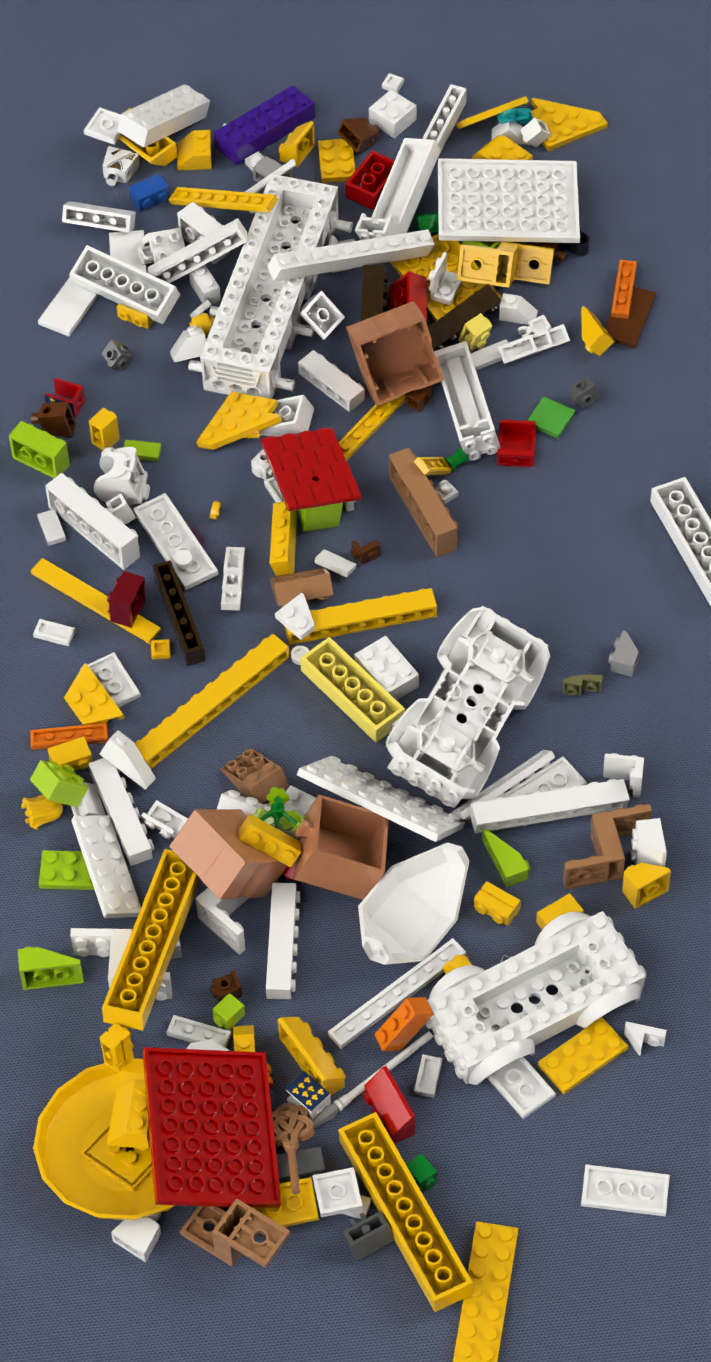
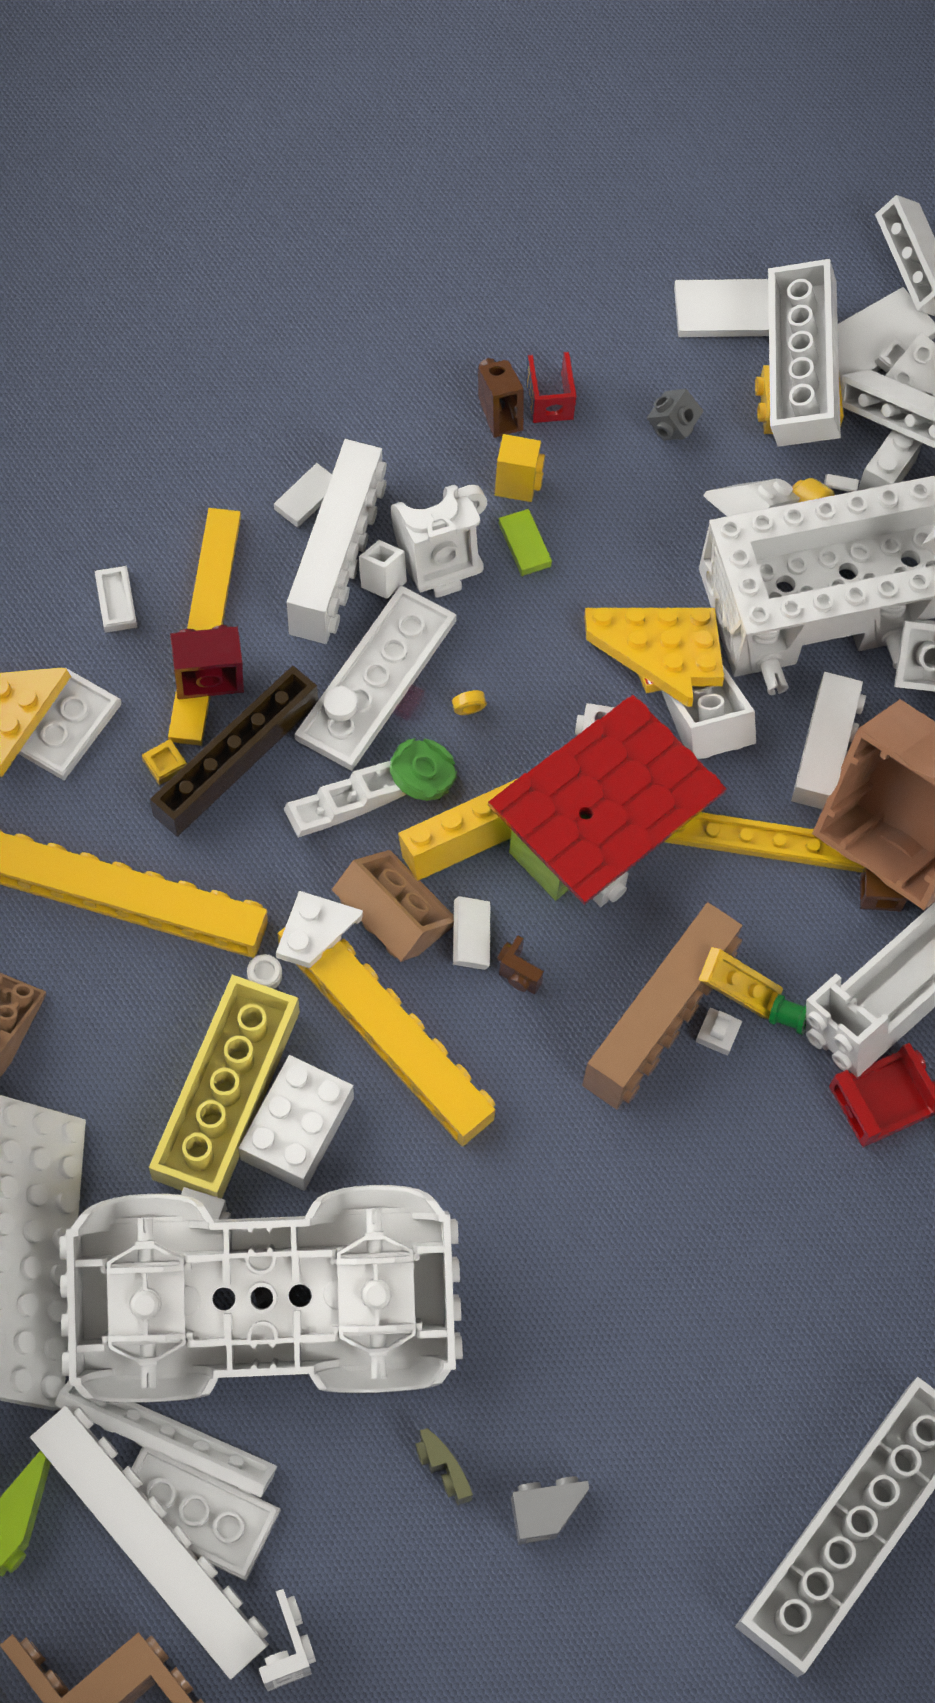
camera: 55 degrees right, 10 degrees up
lime brick [9,421,70,478] -> none
none -> bright green tile [390,738,457,801]

